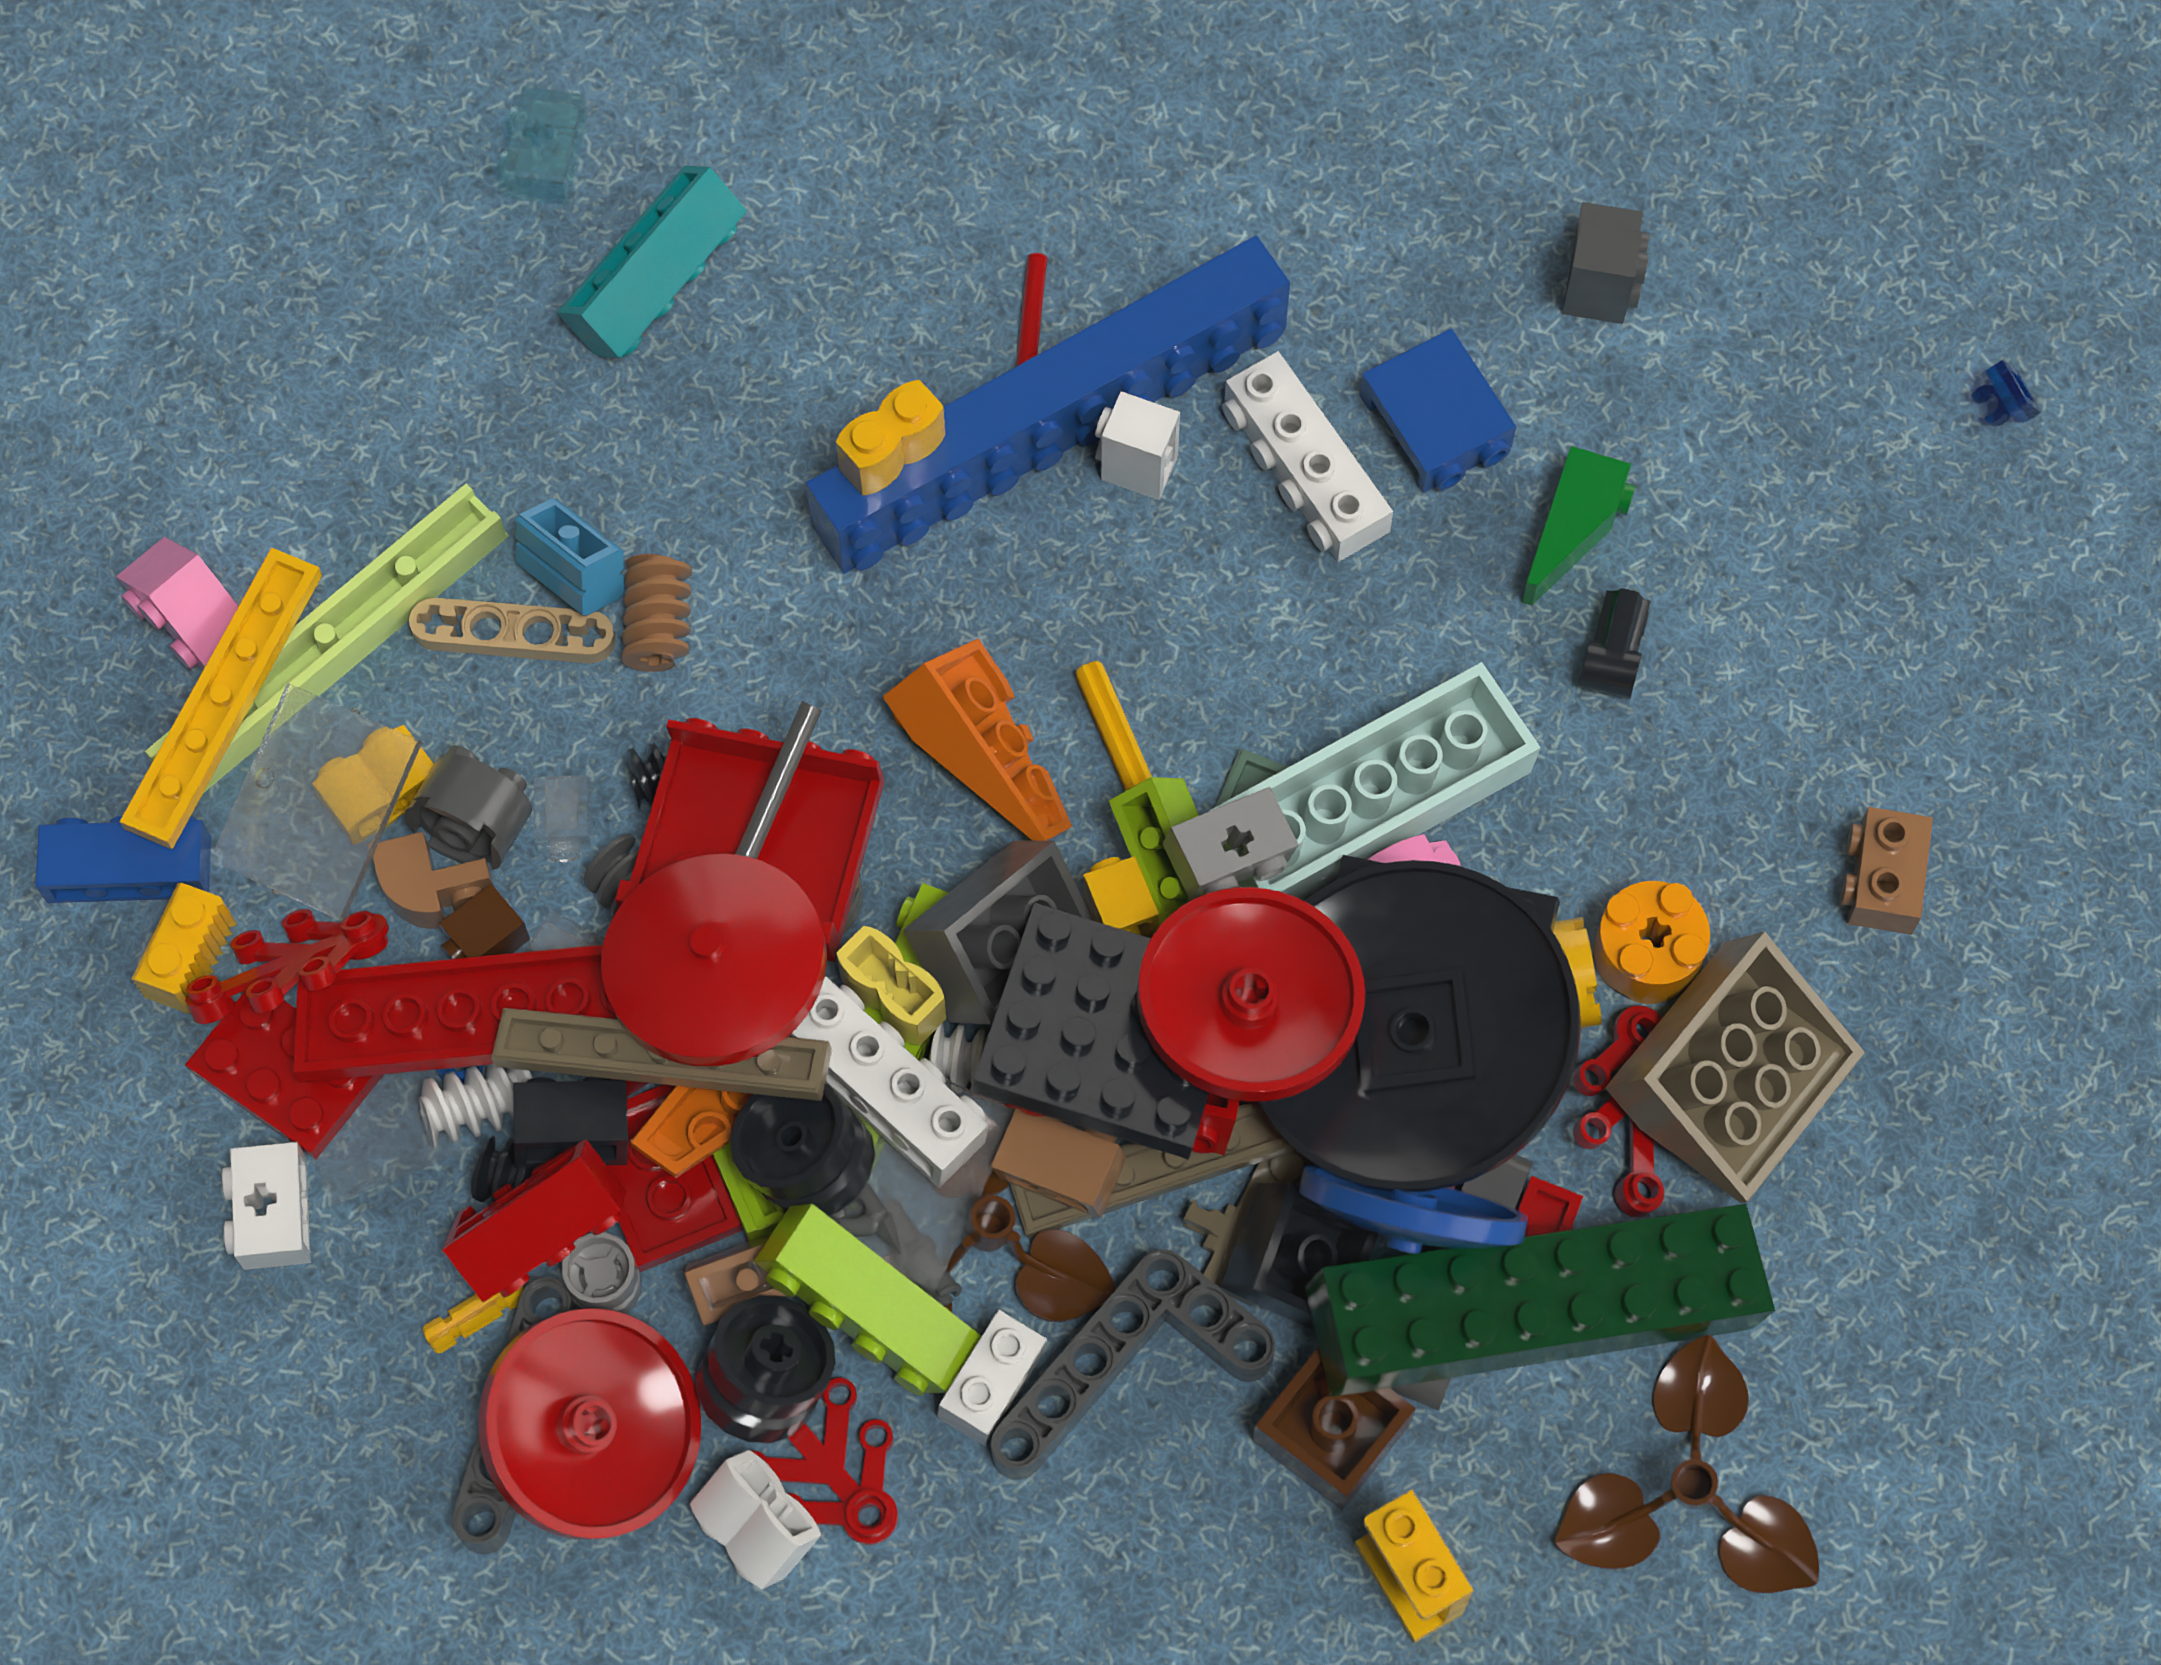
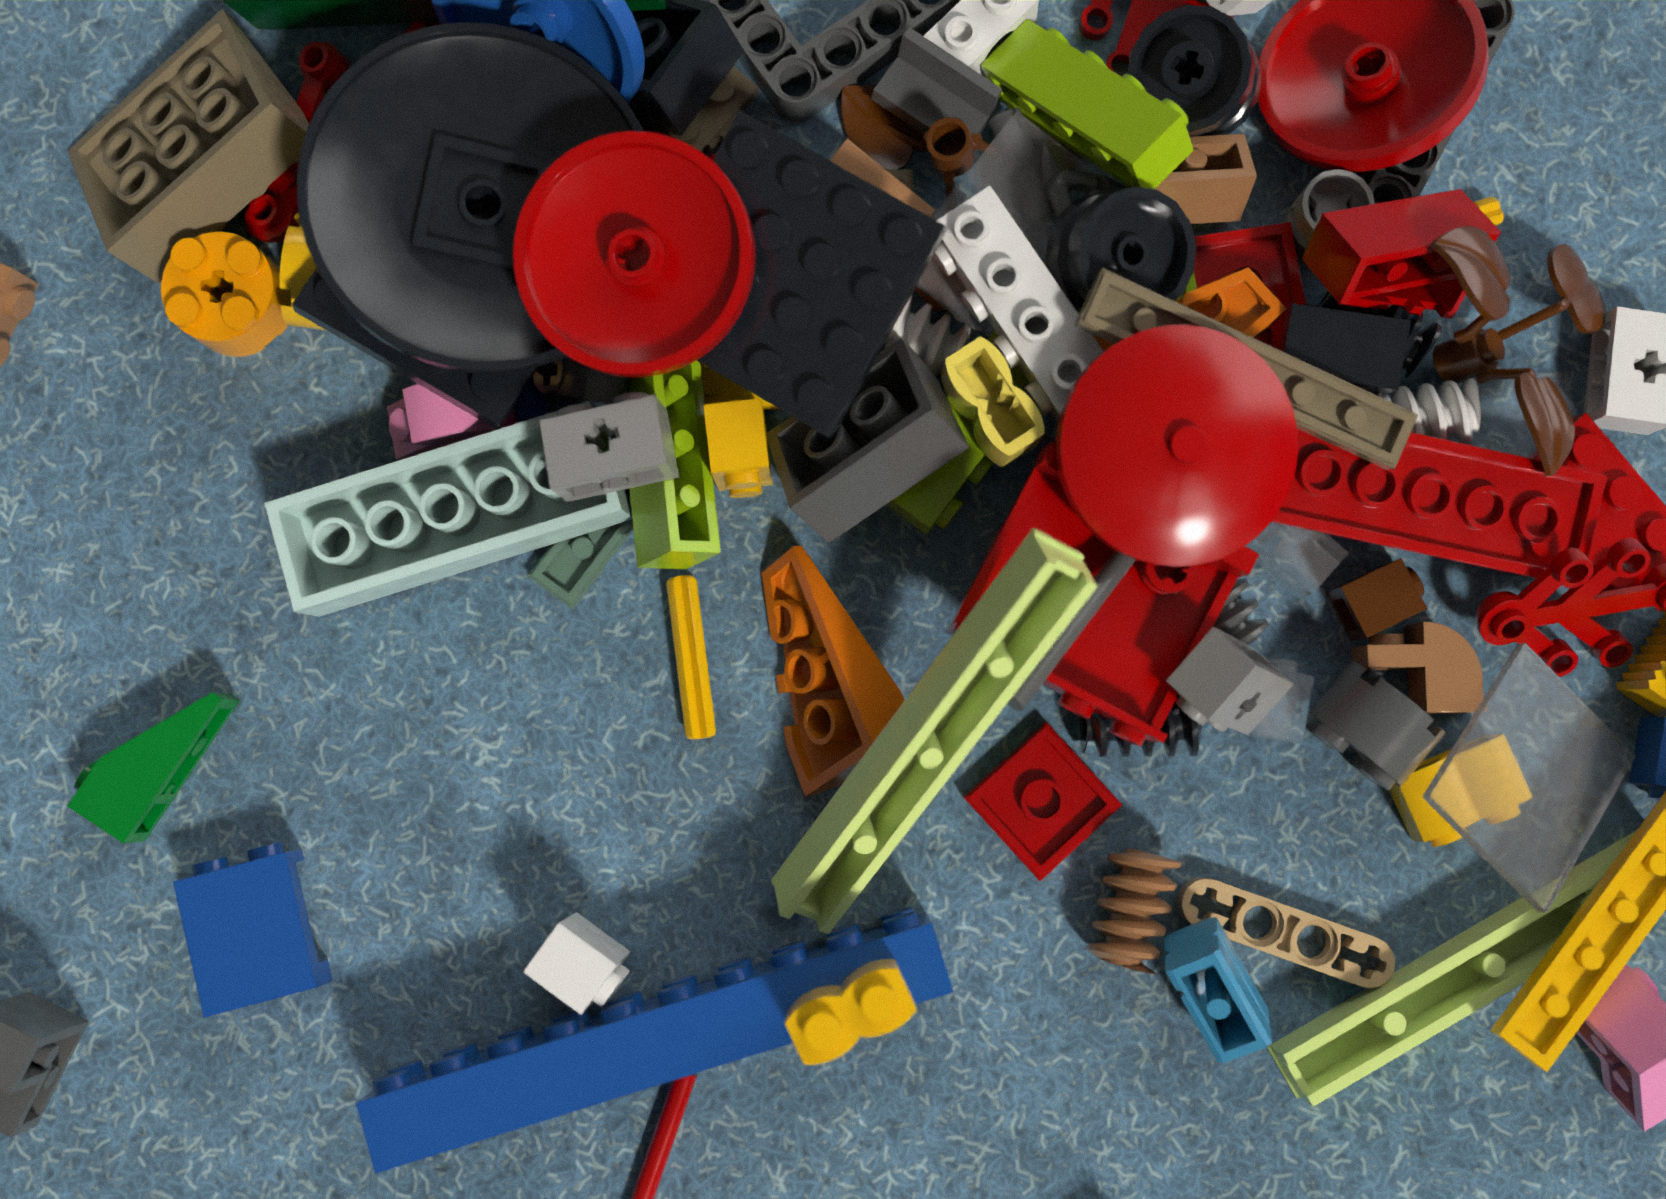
camera: 165 degrees left, 15 degrees up
white brick [1222,351,1393,562] -> none
black piece [1578,588,1651,699] -> none
none -> yellowish green tile [771,527,1098,934]
none -> dark grey panel [871,27,1002,135]
none -> red tile [963,722,1122,881]
none -> light grey brick [1166,627,1294,735]
none -> reddish brown plant [1430,226,1606,478]

